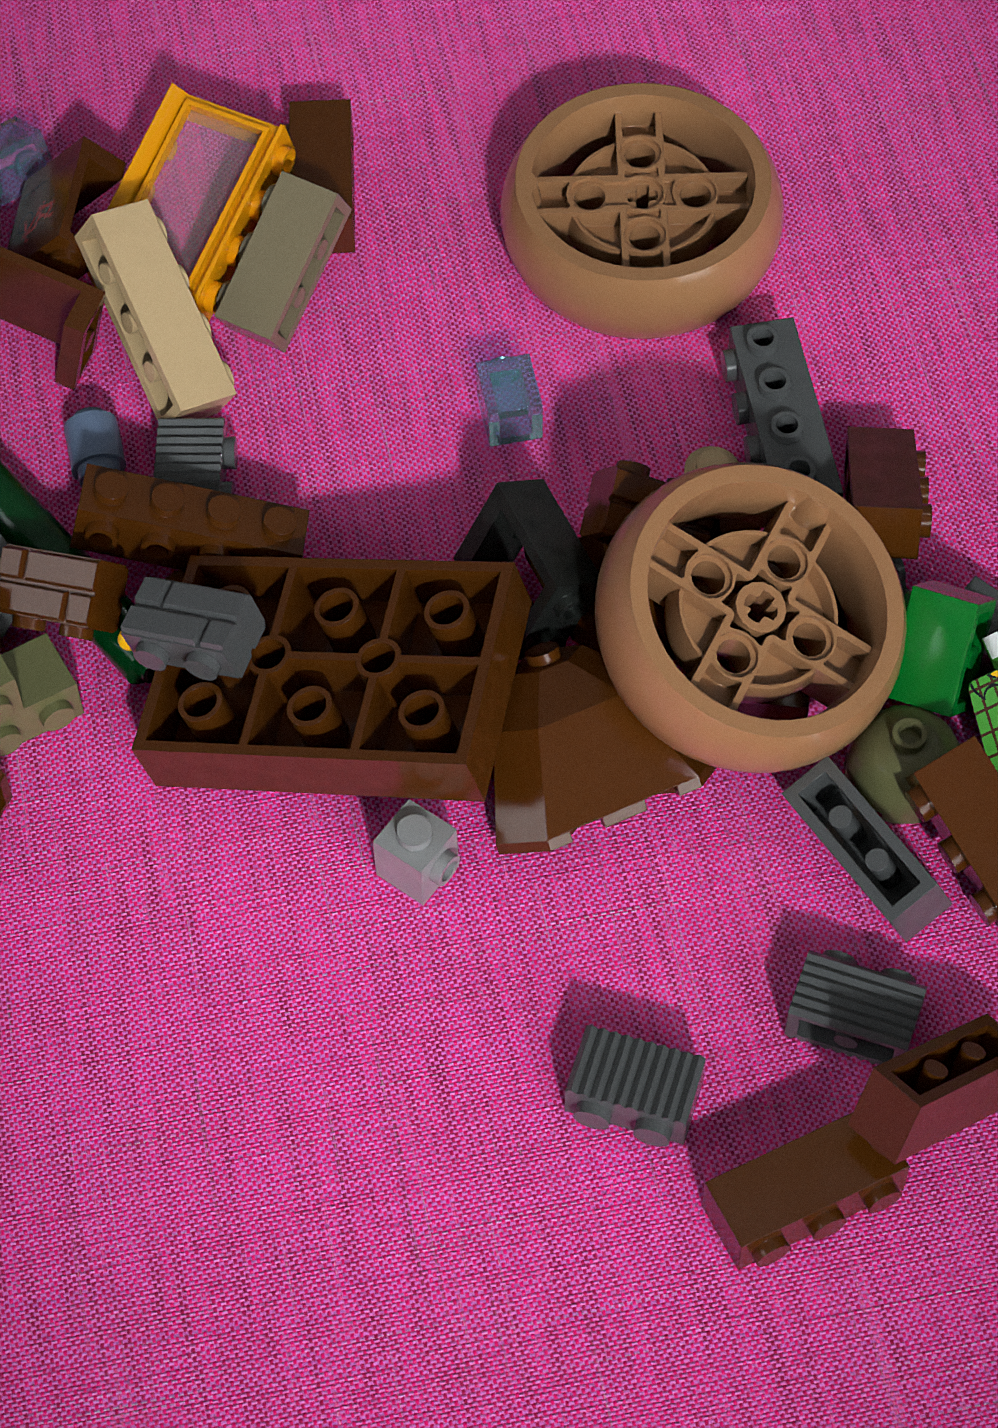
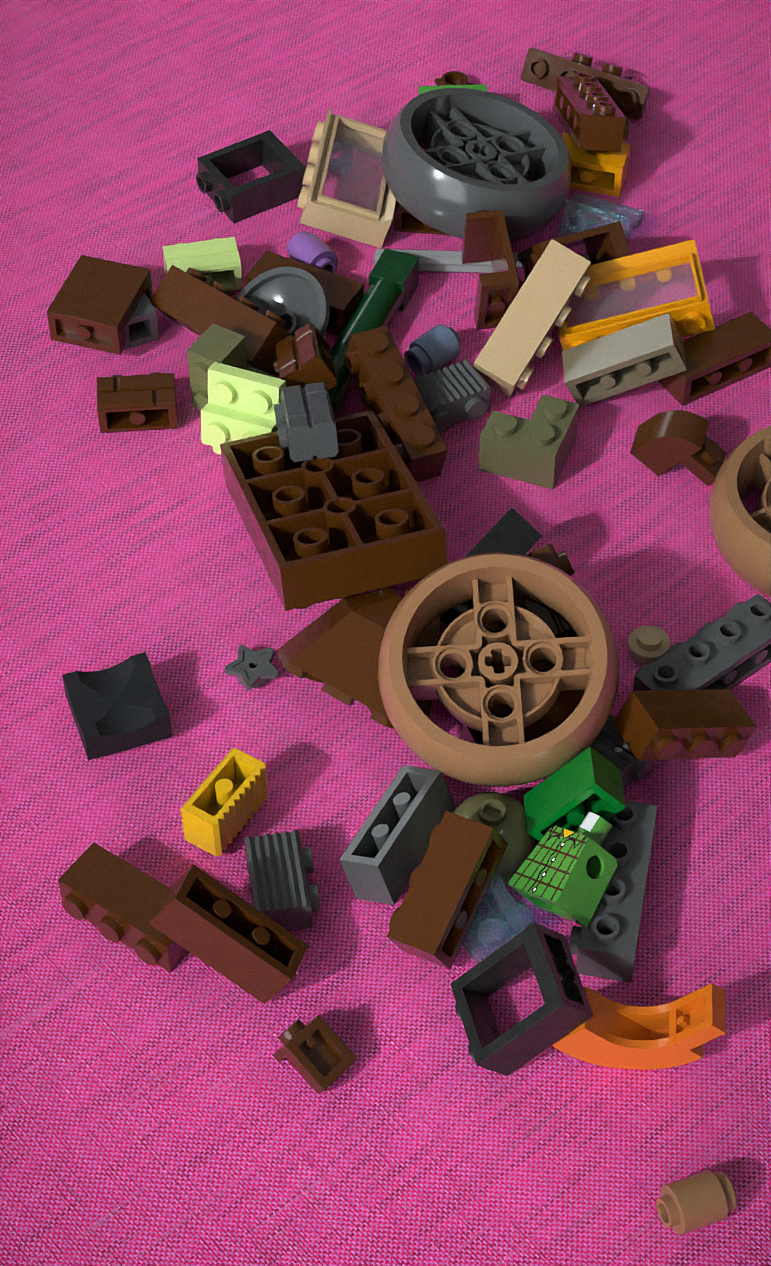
camera: 60 degrees right, 10 degrees down
light grey brick [373,799,460,906] -> none
clear light blue brick [476,354,543,447] -> none
dark grey brick [565,1025,706,1147] -> none
none -> black brick [62,652,172,760]
none -> yellow brick [179,748,268,857]
none -> yellowish green plate [201,362,286,455]
none -> dark grey plate [224,645,279,690]
none -> olive brick [479,394,580,489]
none -> reddish brown brick [630,410,726,486]

